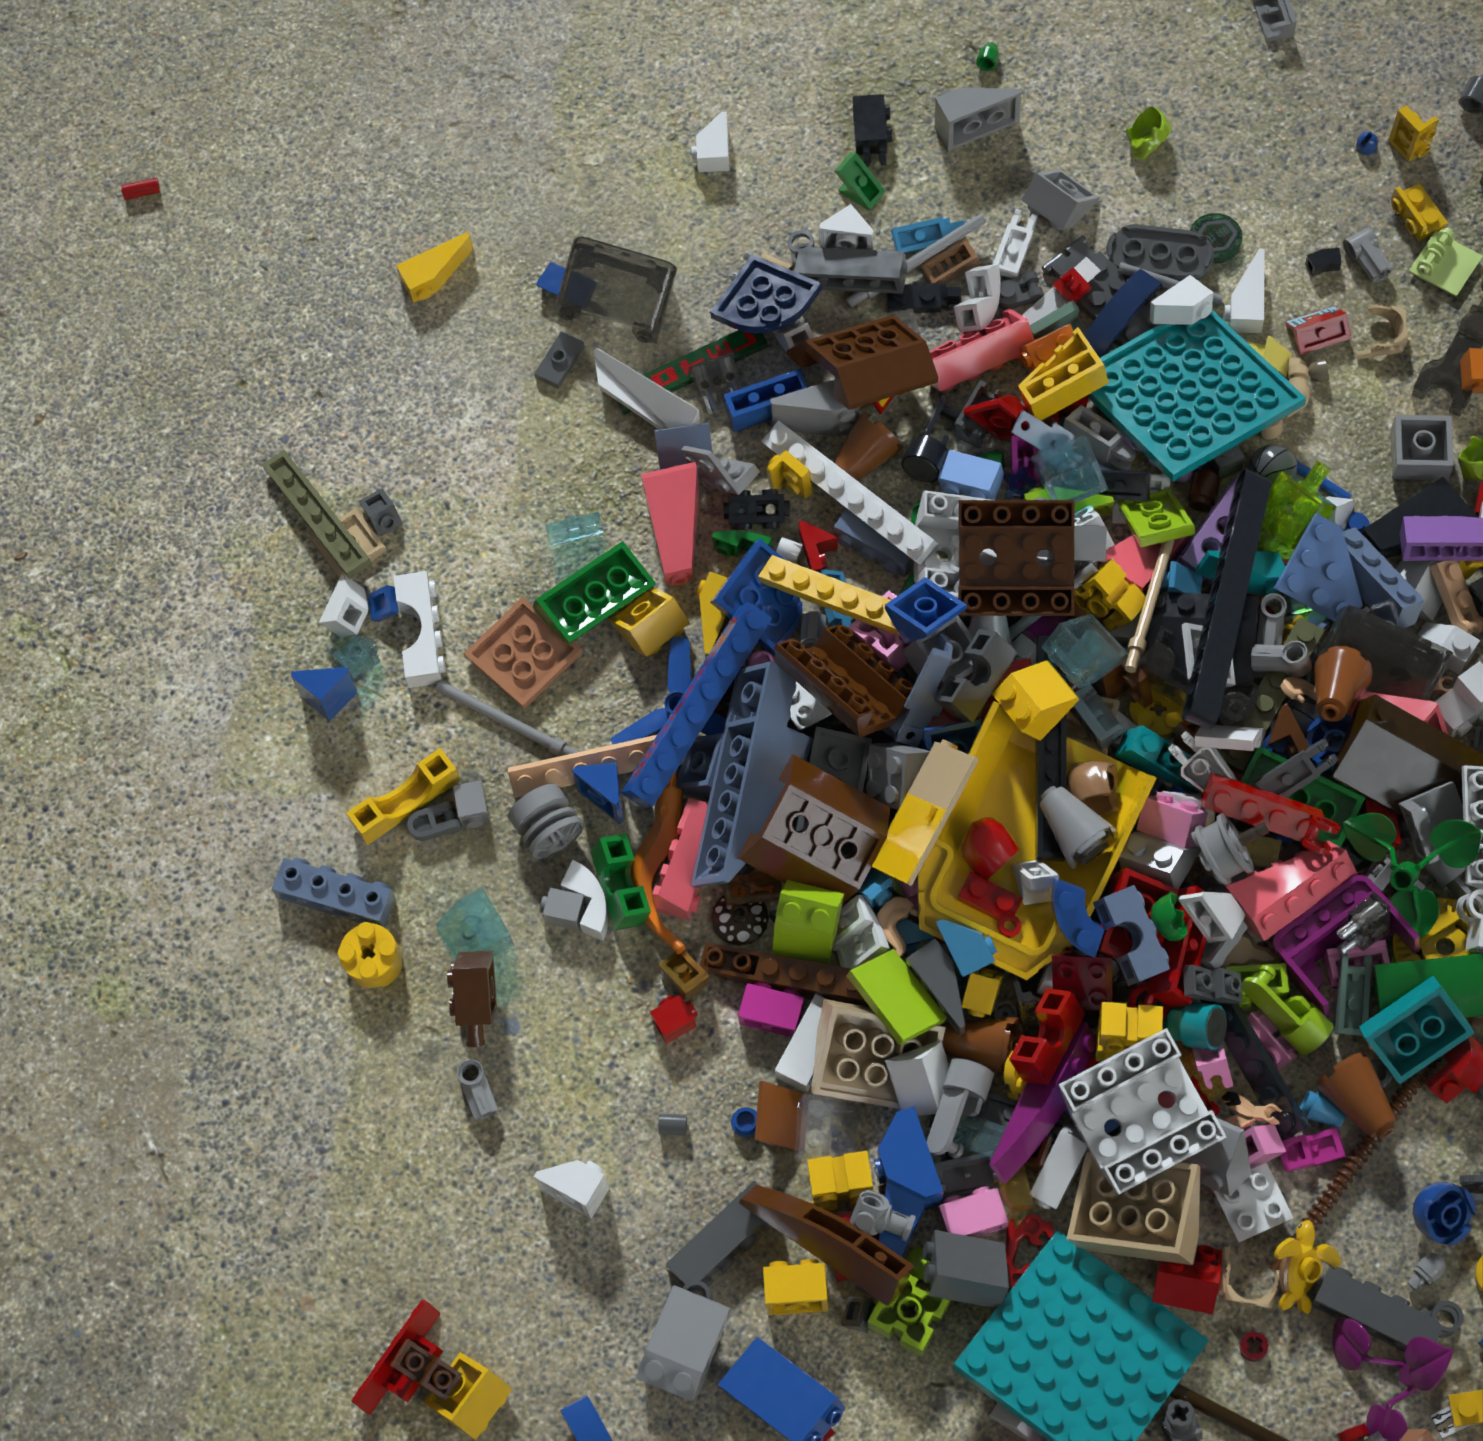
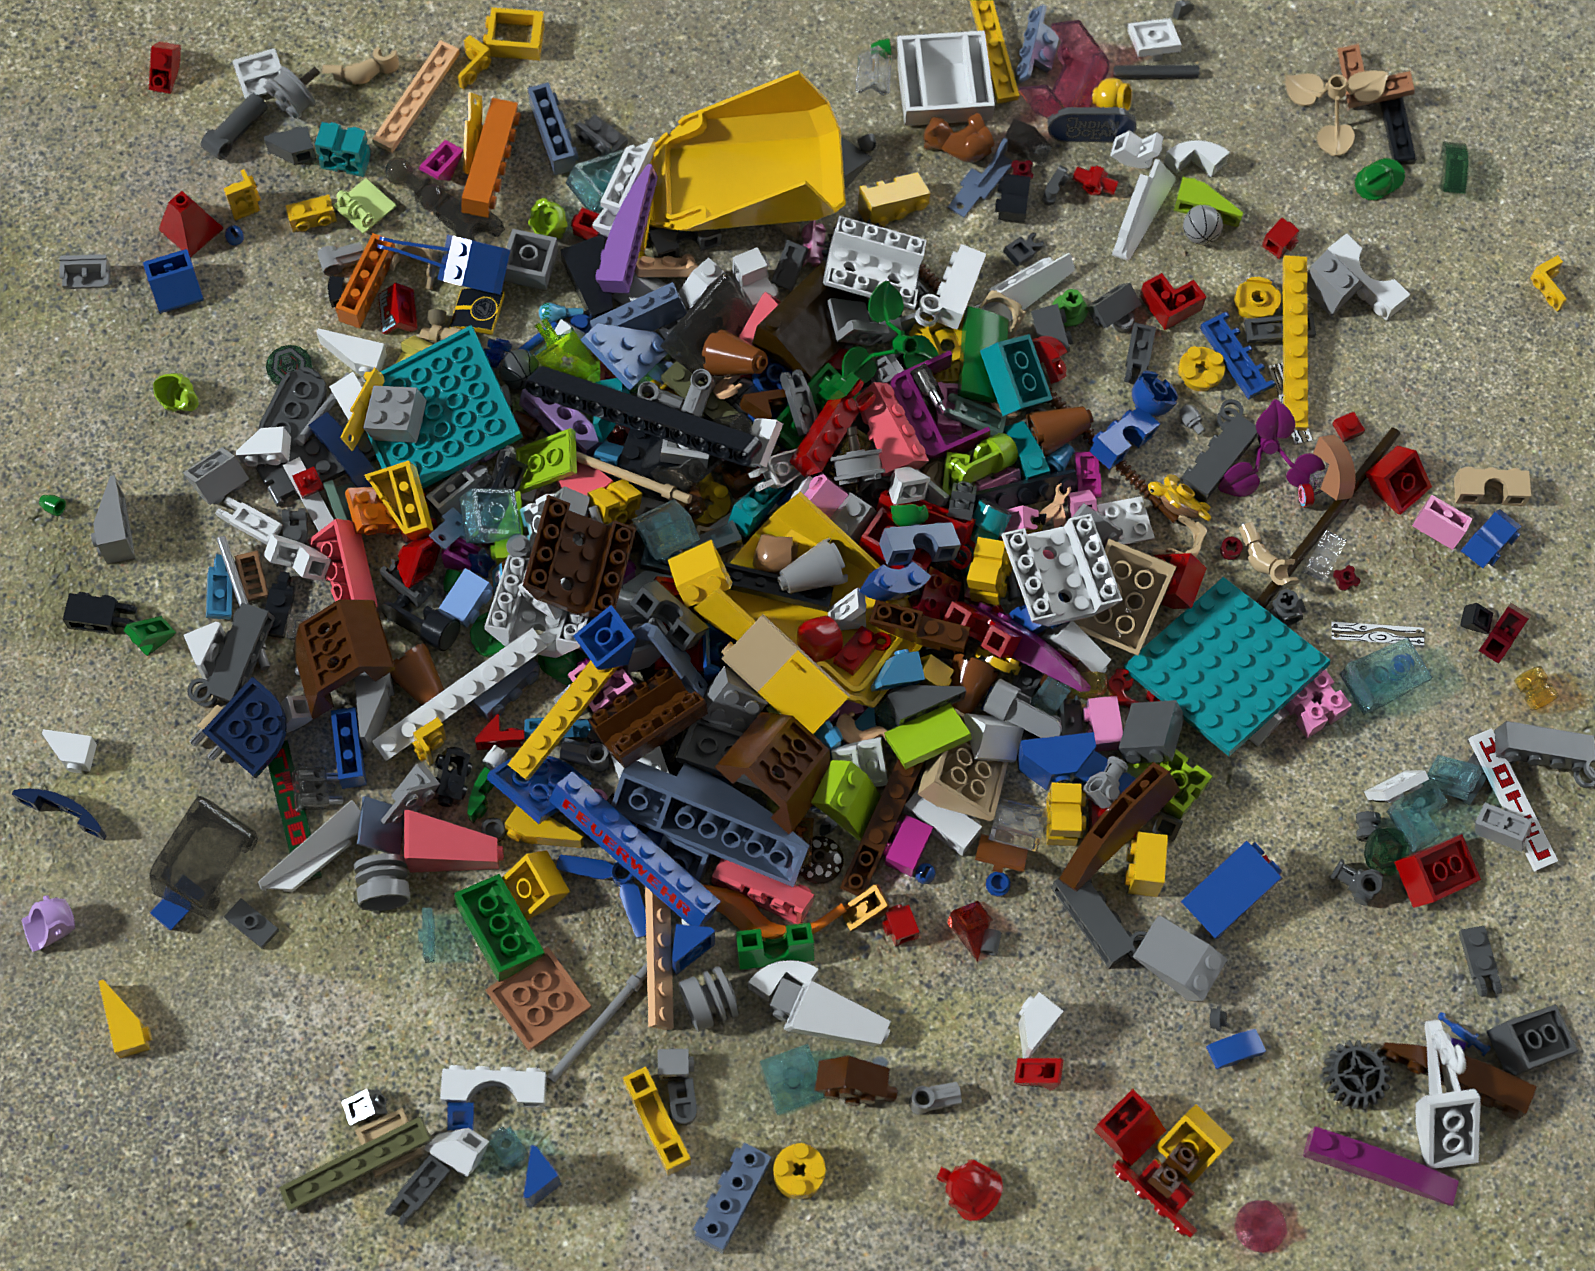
camera: 90 degrees left, 0 degrees up
none -> dark blue slope [12,788,107,840]
none -> lavender helmet [22,895,75,952]
none -> blue slope [143,249,204,314]
none -> red slope [159,191,224,258]
none -> white slope [236,427,291,467]
none -> orange brick [335,233,395,328]
none -> yellow piece [340,367,385,451]
none -> light grey wheel [354,854,411,911]
none -> light grey brick [363,386,427,443]
none -> blue slope [377,235,511,295]
none -> dark grey hinge [386,1154,452,1227]
none -> black slope [449,288,505,335]
none -> dark grey tile [481,817,506,843]
none -> clear blue piece [484,338,512,368]
none -> medium azure piece [538,302,583,323]
none -> white slope [784,980,891,1047]
none -> green slope [816,372,859,400]
none -> reddish brown slope [869,600,970,653]
none -> blue hinge [915,863,936,884]
none -> red helmet [936,1159,1003,1221]
none -> clear red slope [947,901,993,962]
none -> teal slope [1003,421,1050,480]
none -> red slope [1014,1058,1064,1091]
none -> blue arch [1090,407,1160,470]
none -> red slope [1094,1089,1166,1167]
none -> dark grey plate [1210,1006,1227,1032]
none -> tan piece [1238,522,1300,585]

